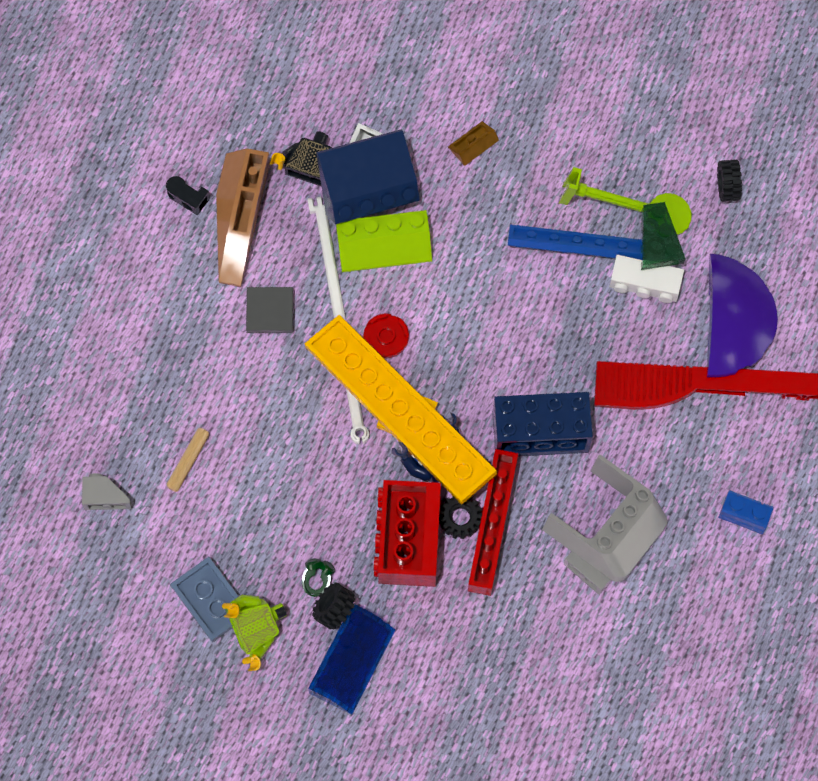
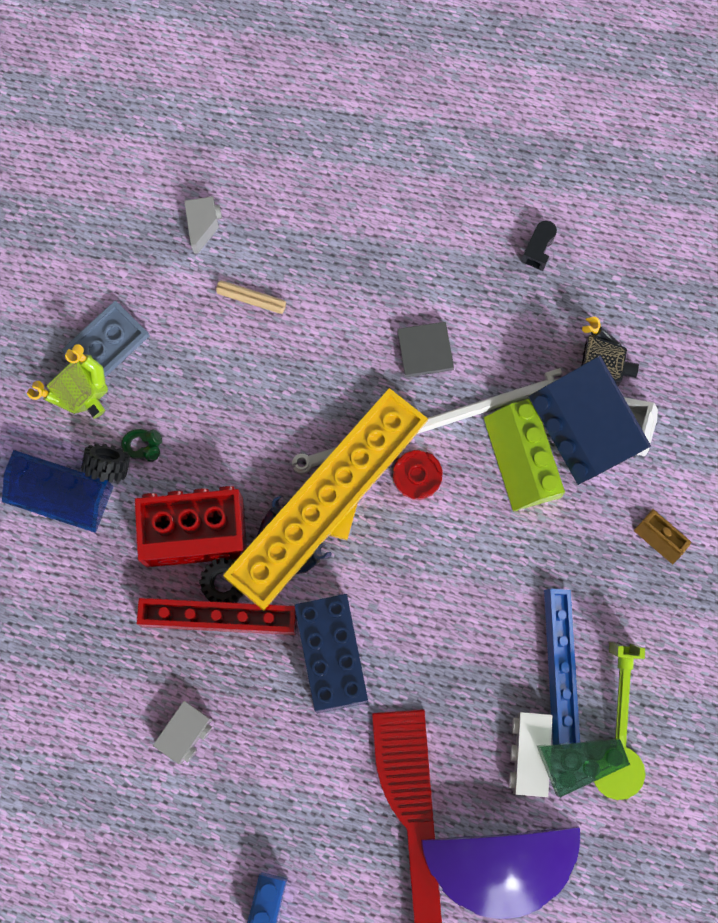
camera: 85 degrees right, 5 degrees up
medium nougat wedge [216,148,270,287] -> none
light grey windscreen [542,455,668,582] -> none
black tyre [717,159,742,201] -> none

